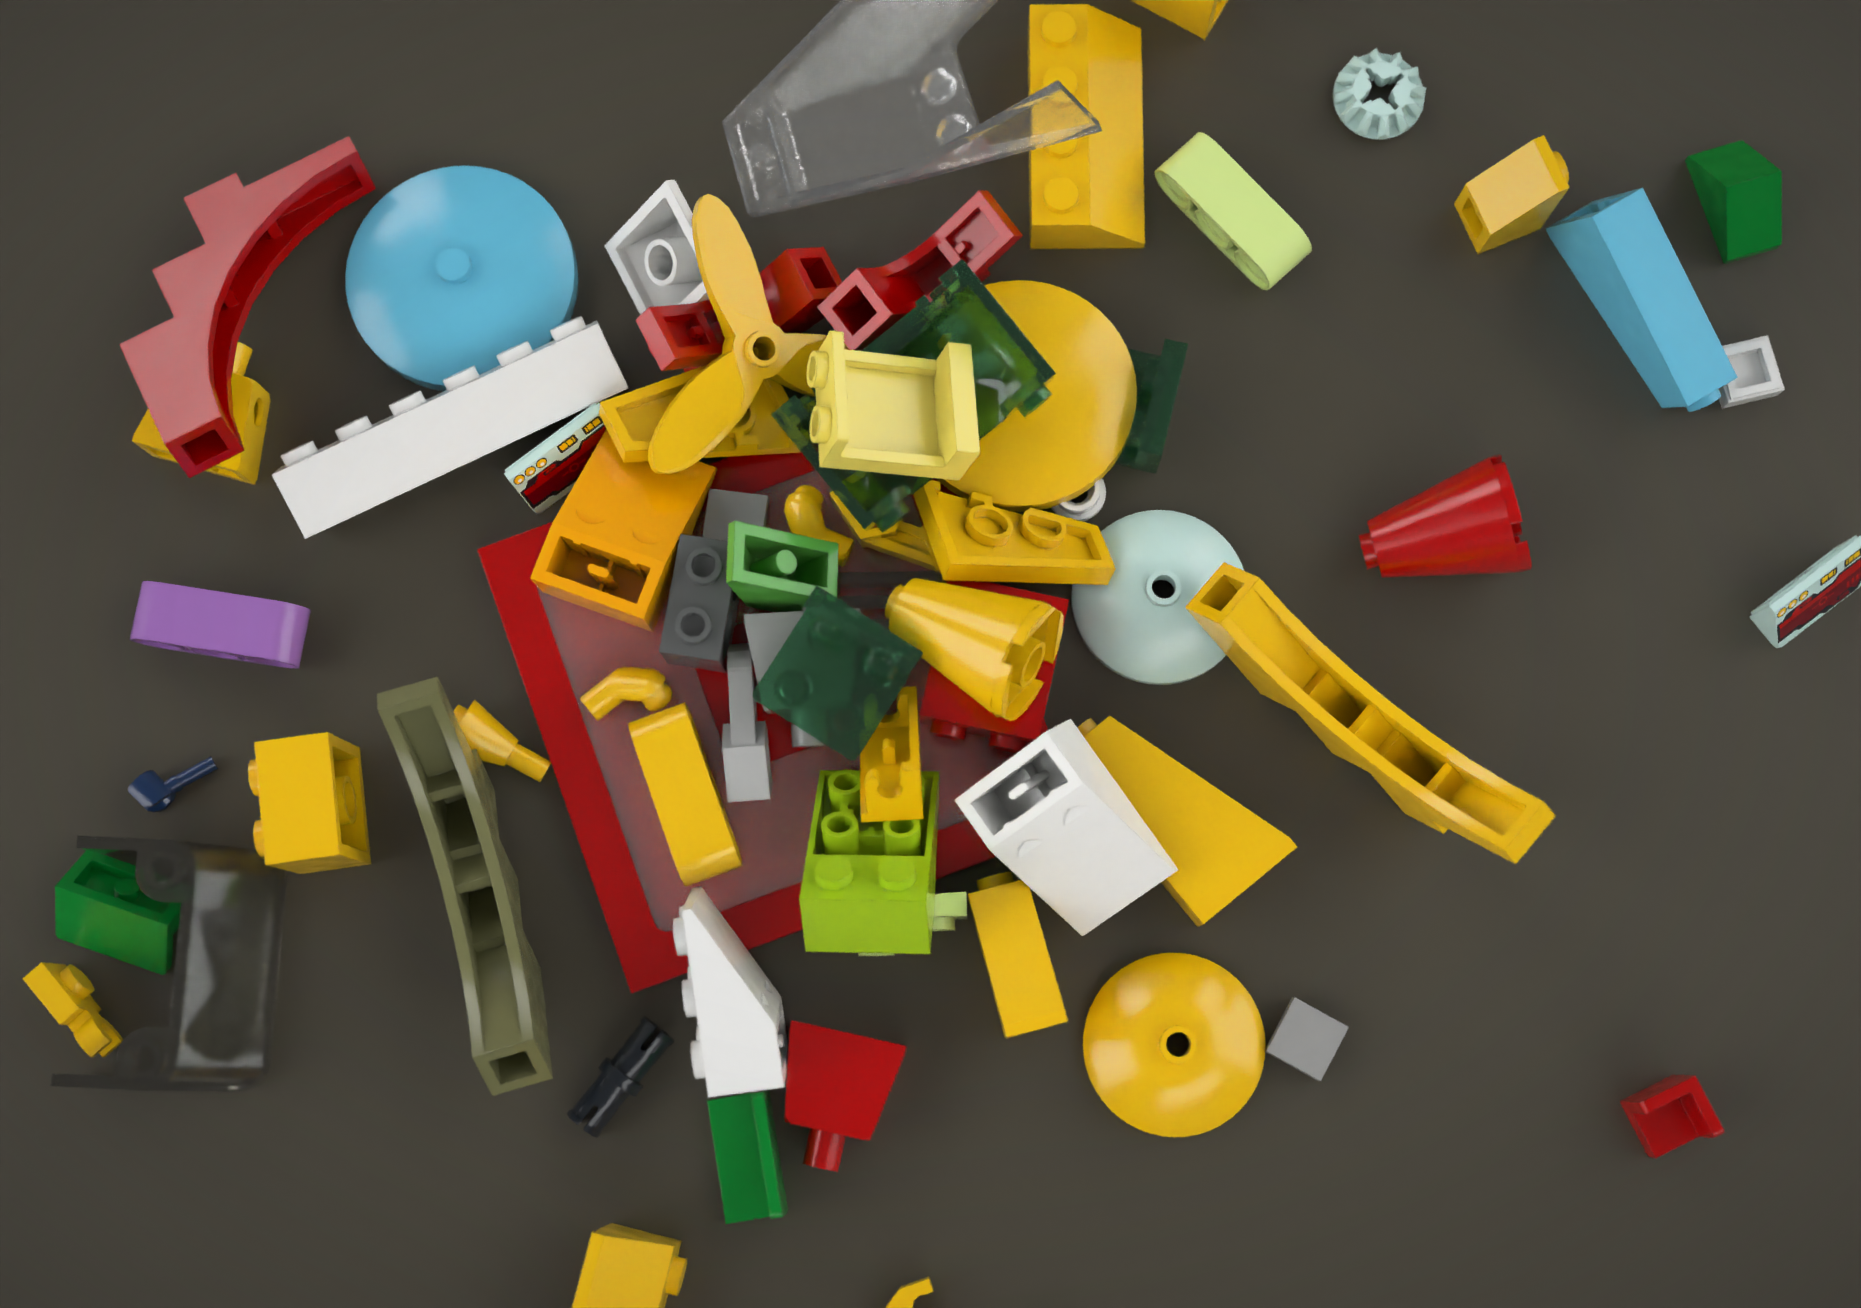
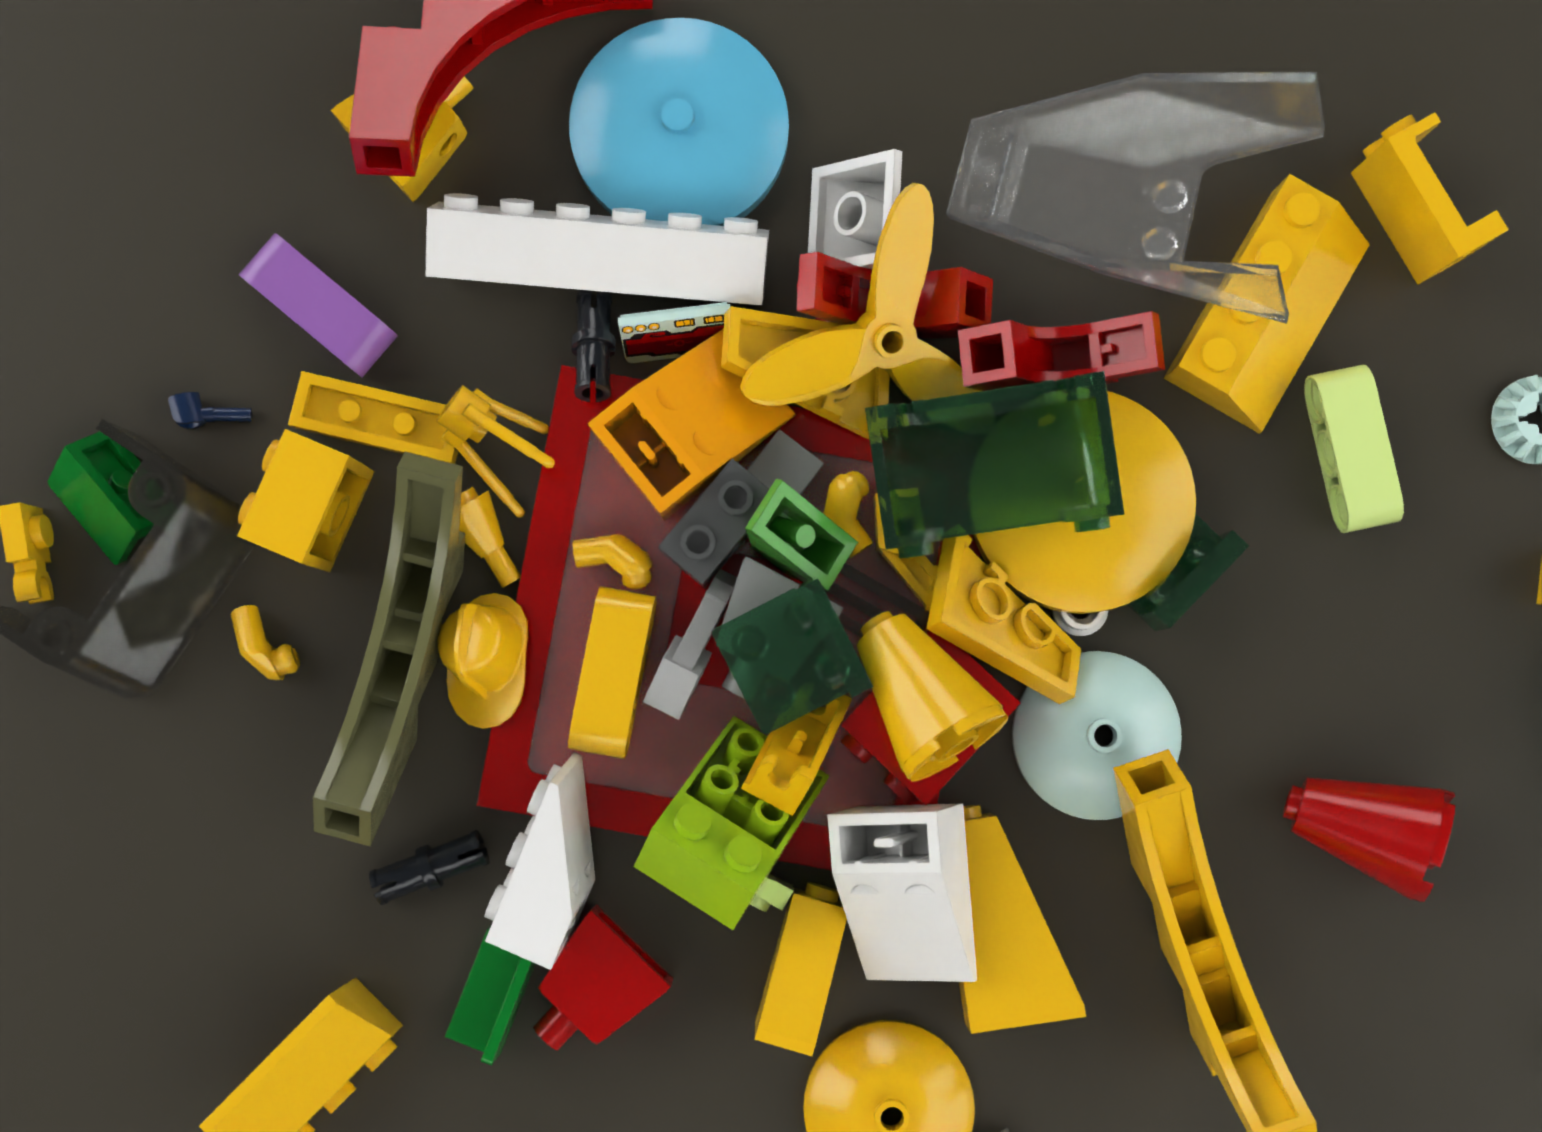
camera: 25 degrees right, 5 degrees up
light yellow panel [807,330,980,480] -> none
none -> yellow arm [230,605,300,681]
none -> yellow plate [288,371,458,464]
none -> yellow plant [436,385,555,518]
none -> yellow piece [438,593,528,729]
none -> black pin [571,290,616,402]

